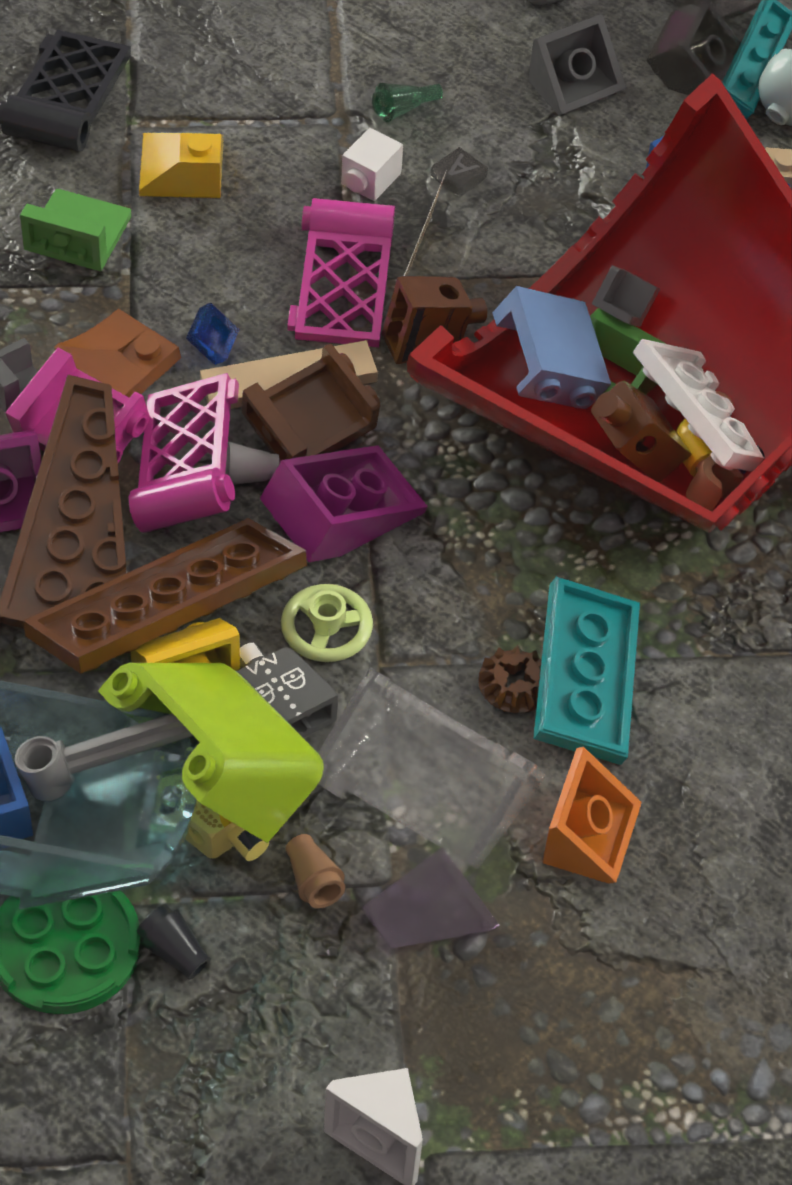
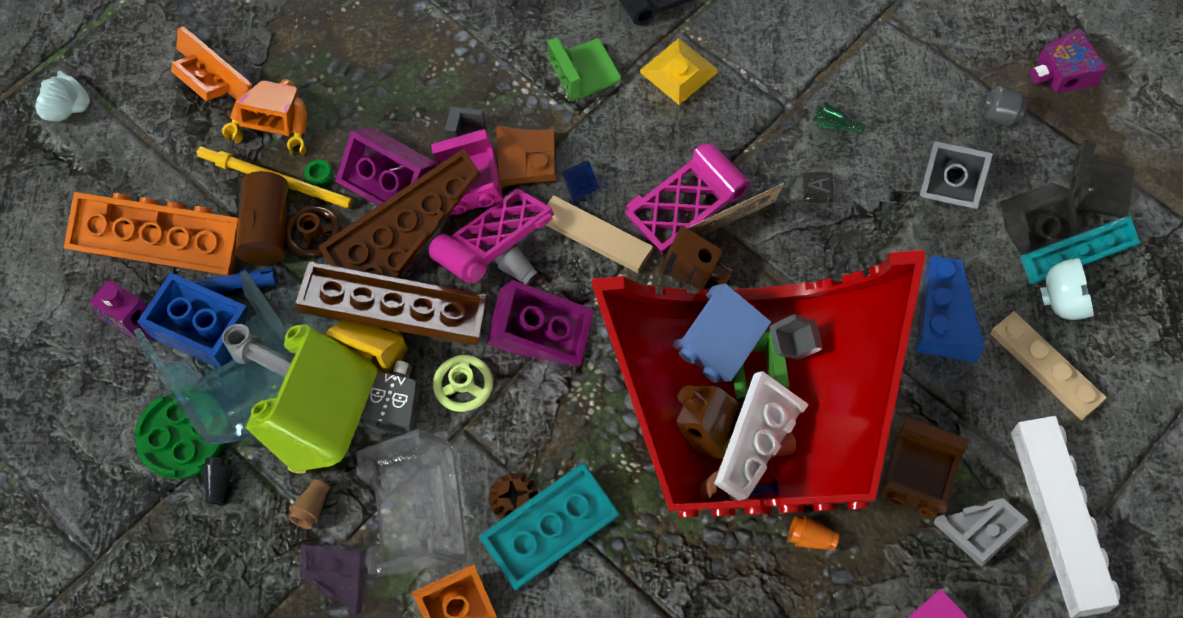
camera: 55 degrees right, 10 degrees up
reddish brown panel [241,343,381,463] -> none
white brick [341,127,403,201] -> none

